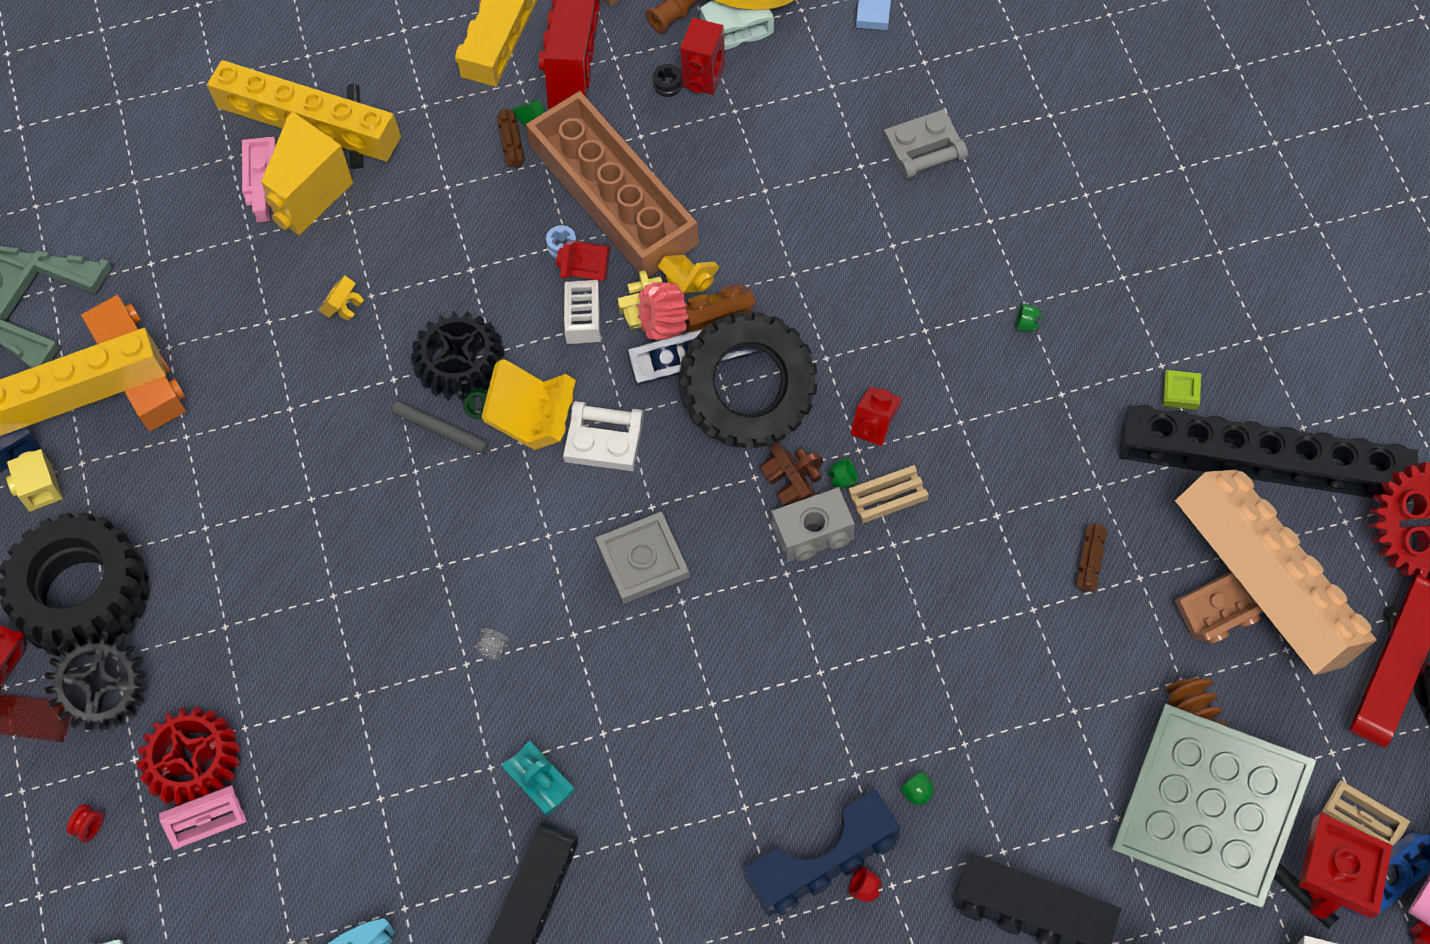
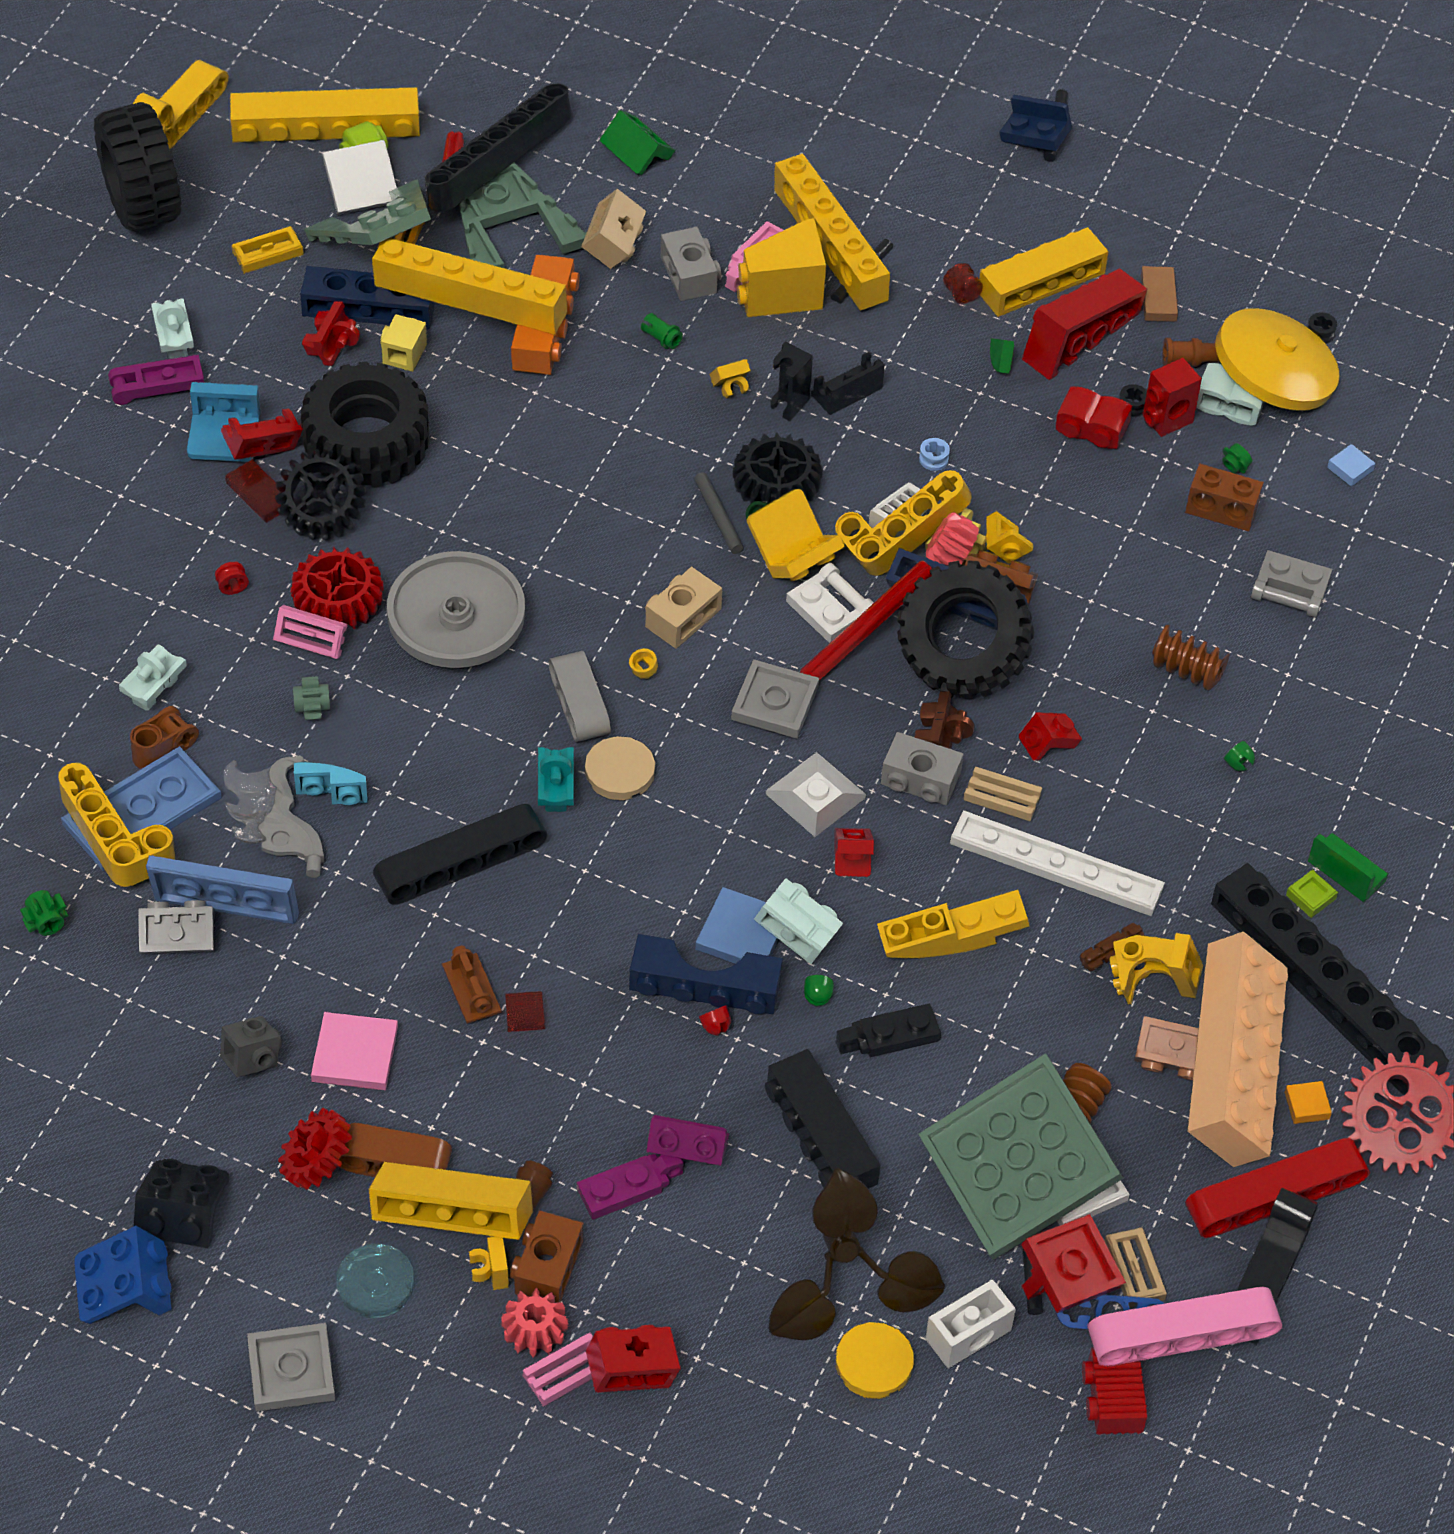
camera: 35 degrees right, 10 degrees down
clear bush [473,628,510,660] -> none
reddish brown axle [496,108,525,168] -> none
nougat brick [526,91,699,278] -> none
red bracket [556,240,611,281] -> none
green hinge [828,457,858,489] -> none
none -> sand green gear [293,676,330,720]
none -> light grey dish [387,551,525,668]
none -> light grey beam [548,651,611,742]
none -> tan brick [581,189,646,269]
none -> tan tile [585,736,655,800]
none -> green panel [600,110,675,175]
none -> yellow hinge [629,648,658,679]
none -> green pin [641,313,683,349]
none -> tan brick [645,567,722,649]
none -> light grey brick [660,227,721,301]
none -> medium blue tile [695,887,779,964]
none -> light aqua brick [754,878,843,964]
none -> white slope [766,752,866,837]
none -> black hinge [771,341,813,421]
none -> red axle [800,561,932,680]
none -> black hinge [811,351,885,415]
none -> red slope [834,828,874,877]
none -> yellow beam [835,470,972,576]
none -> black hinge [836,1003,941,1057]
none -> yellow slope [877,890,1030,958]
none -> clear red wheel [943,263,983,304]
none -> white tile [950,810,1165,917]
none -> red brick [1055,386,1132,449]
none -> yellow tile [1110,933,1203,1005]
none -> dark orange piece [1152,624,1230,690]
none -> dark orange brick [1185,463,1264,532]
none -> green plate [1222,443,1253,474]
none -> light orange tile [1284,1081,1332,1124]
none -> green panel [1308,833,1388,902]

